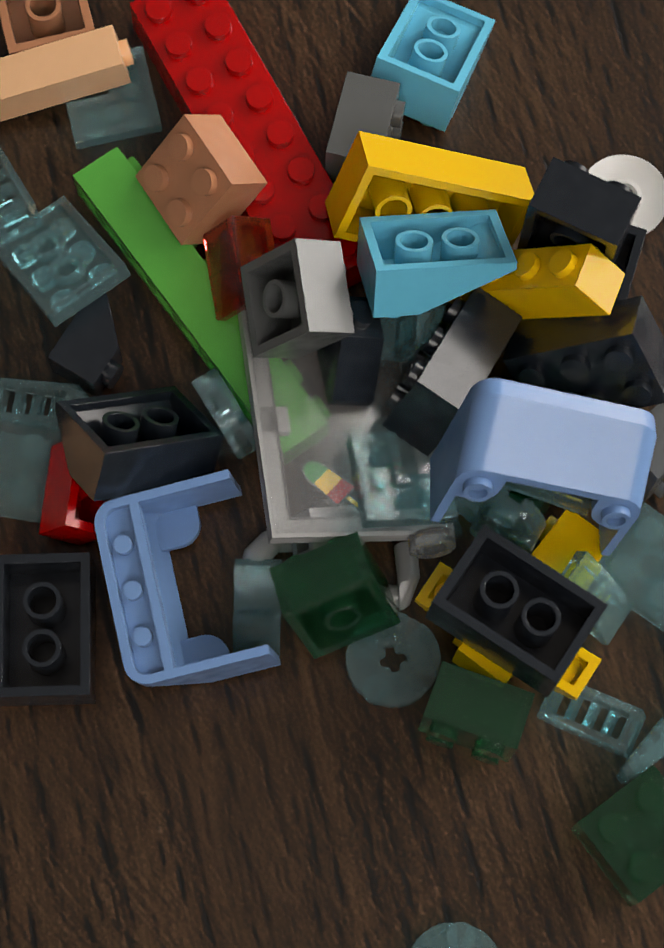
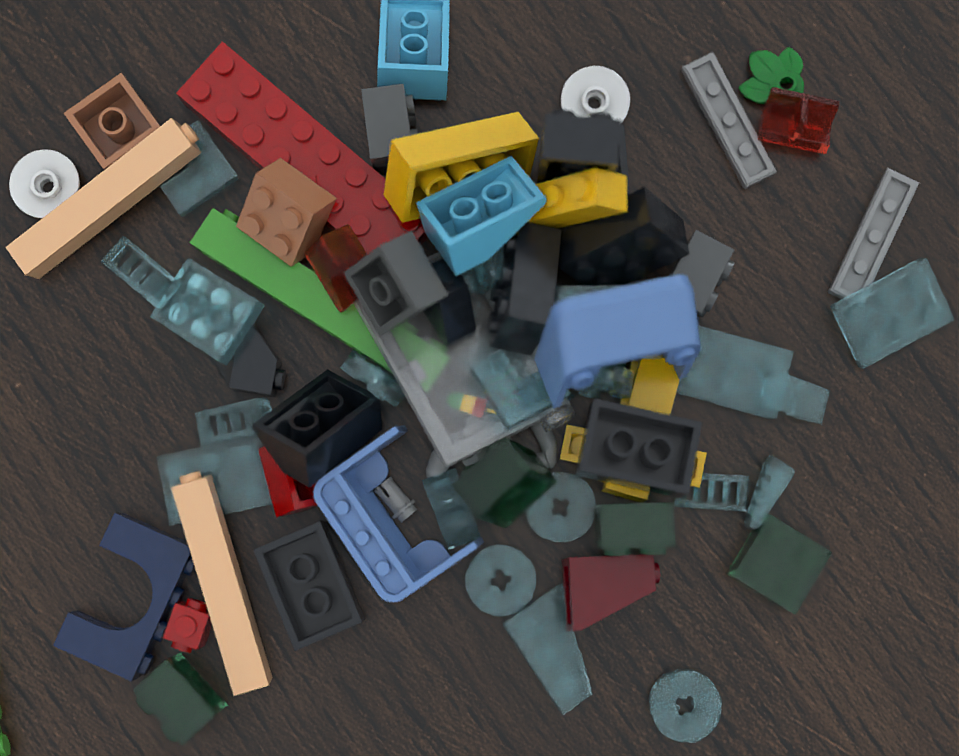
camera: 20 degrees left, 10 degrees up
clear light blue slope [561,551,632,645] -> none
none -> light grey pin [374,477,417,523]
none -> clear light blue plate [465,545,536,616]
none -> clear light blue wing [502,583,593,715]
none -> dark red slope [562,554,660,632]

